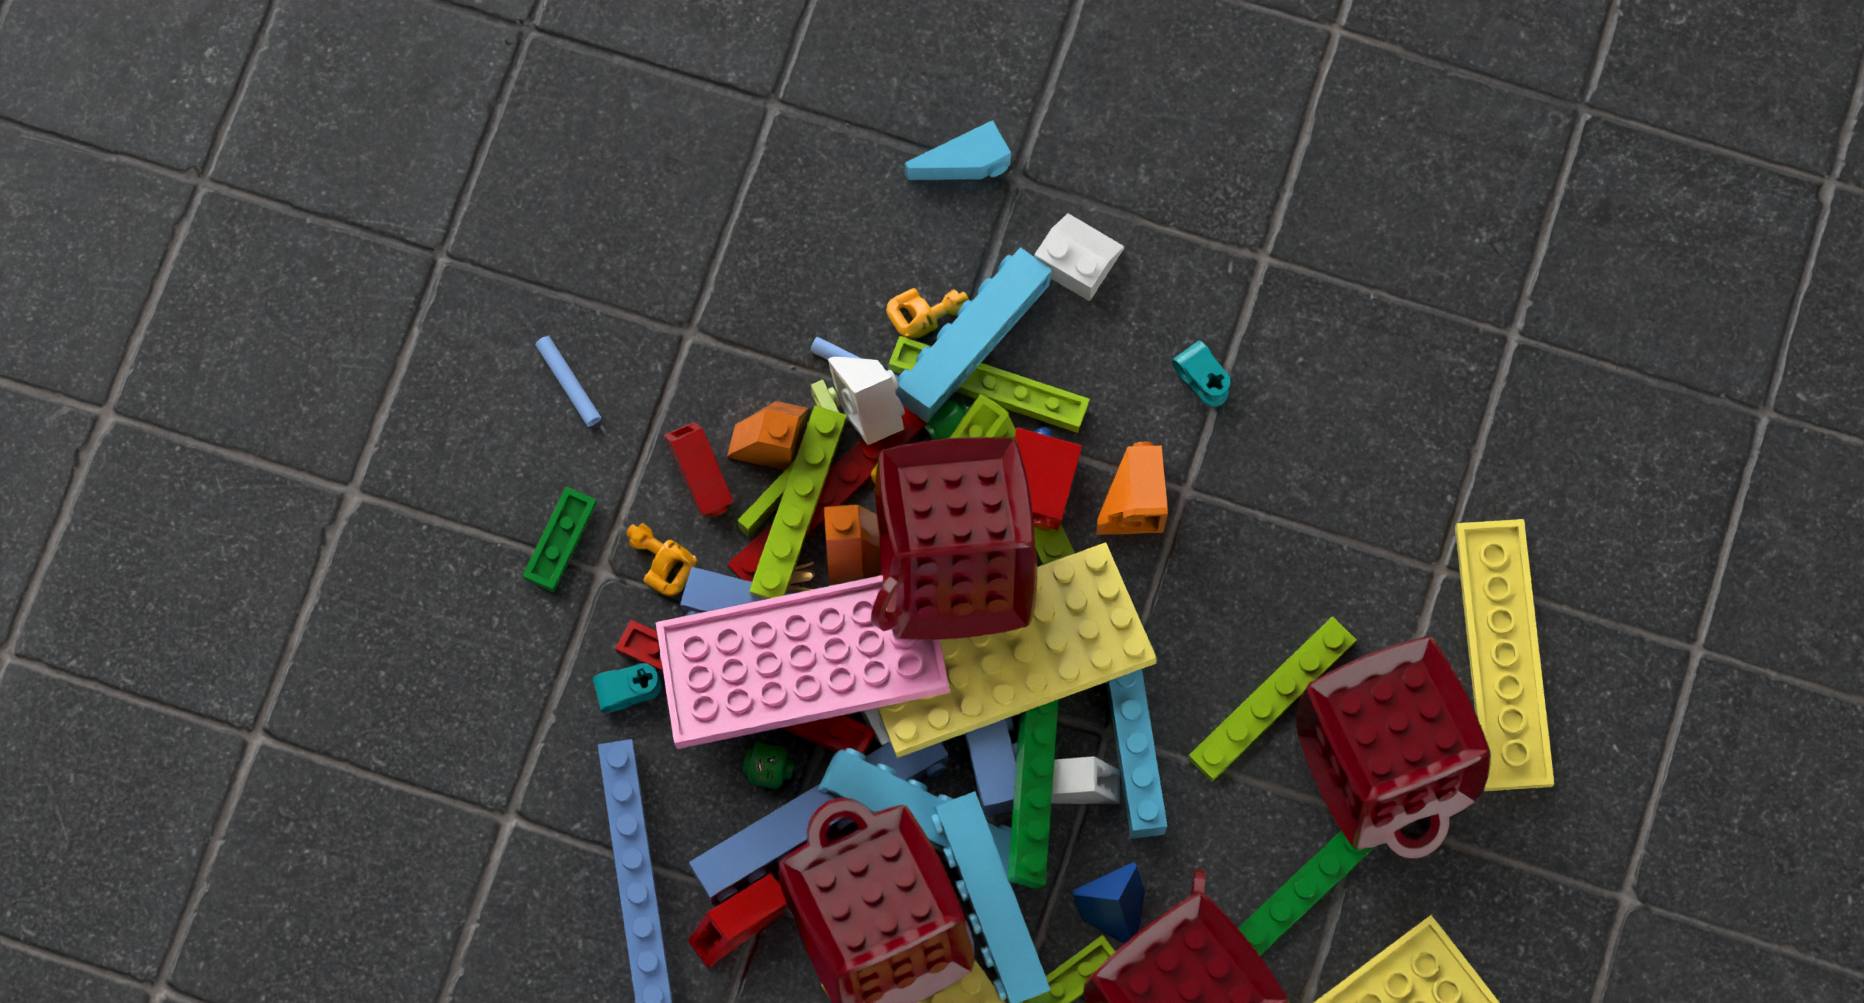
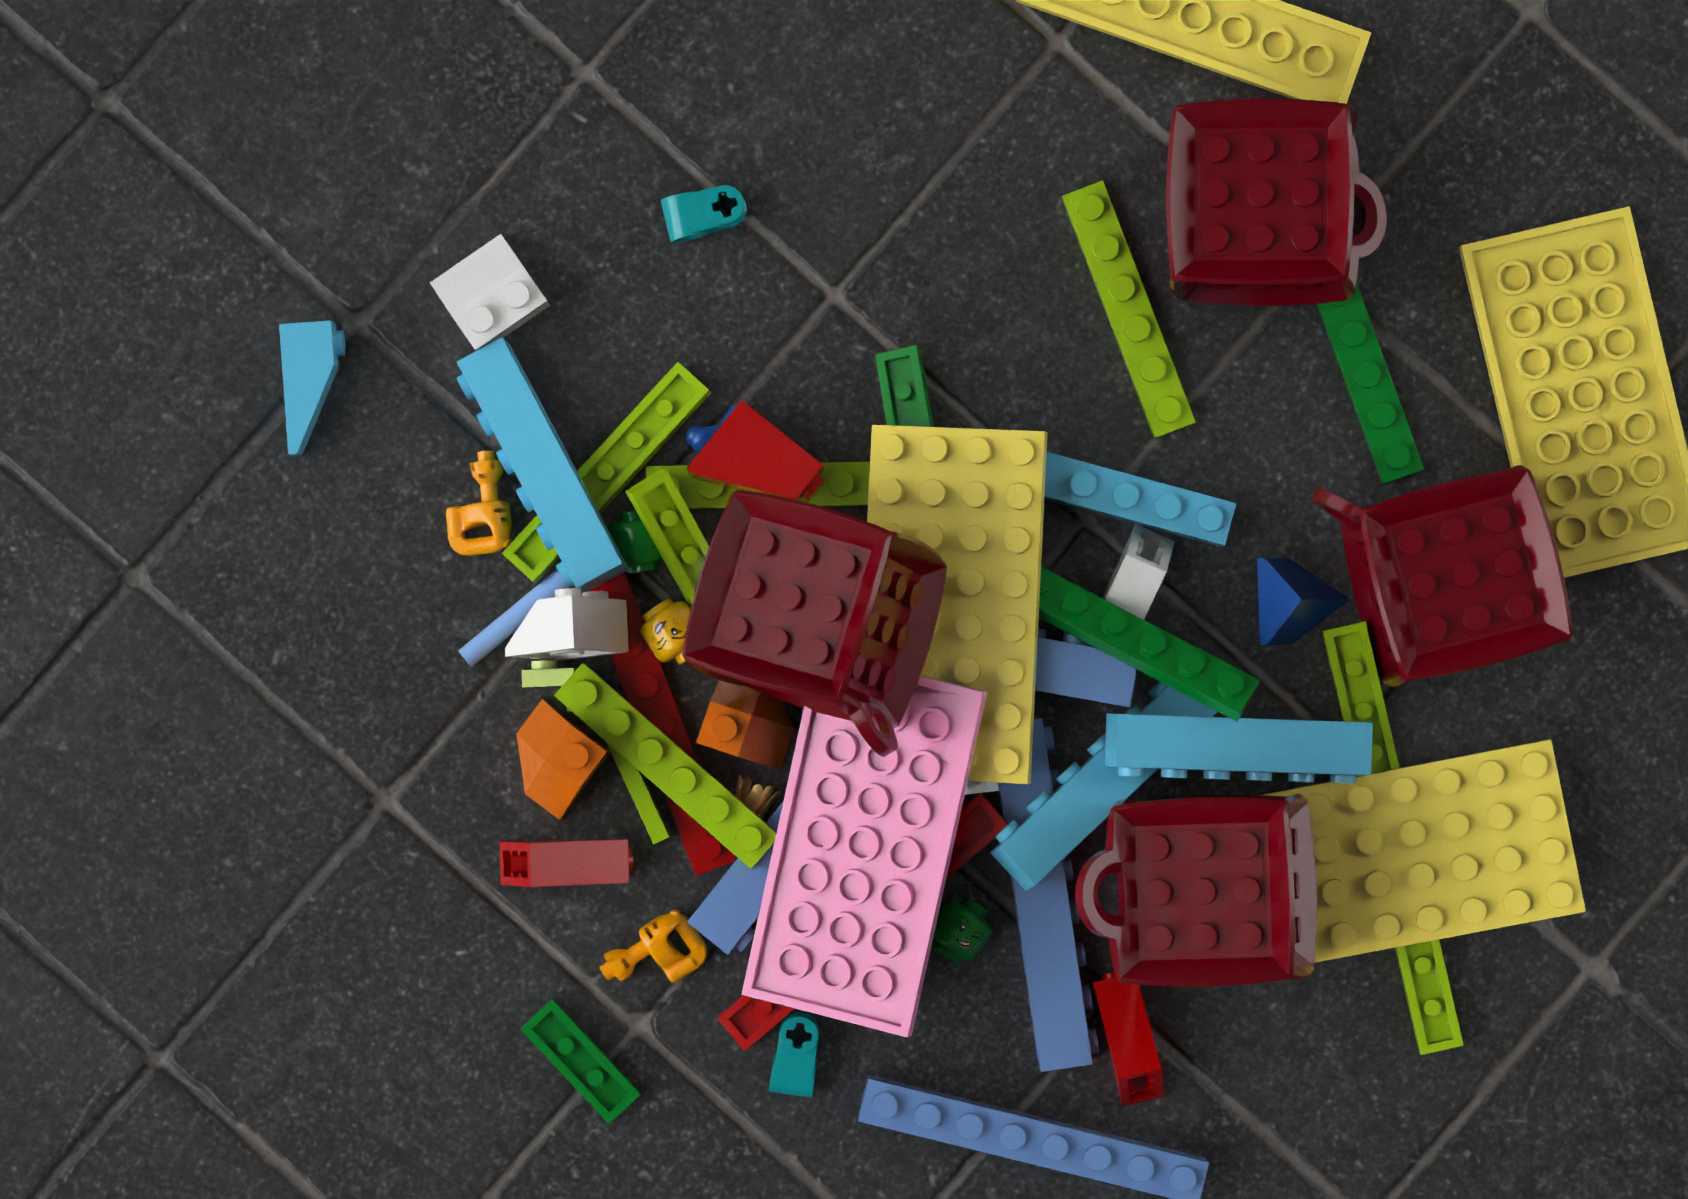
camera: 70 degrees left, 15 degrees up
light blue piece [535,336,601,427] -> none
orange slope [1096,441,1168,535] -> none
none -> green plate [875,345,934,427]

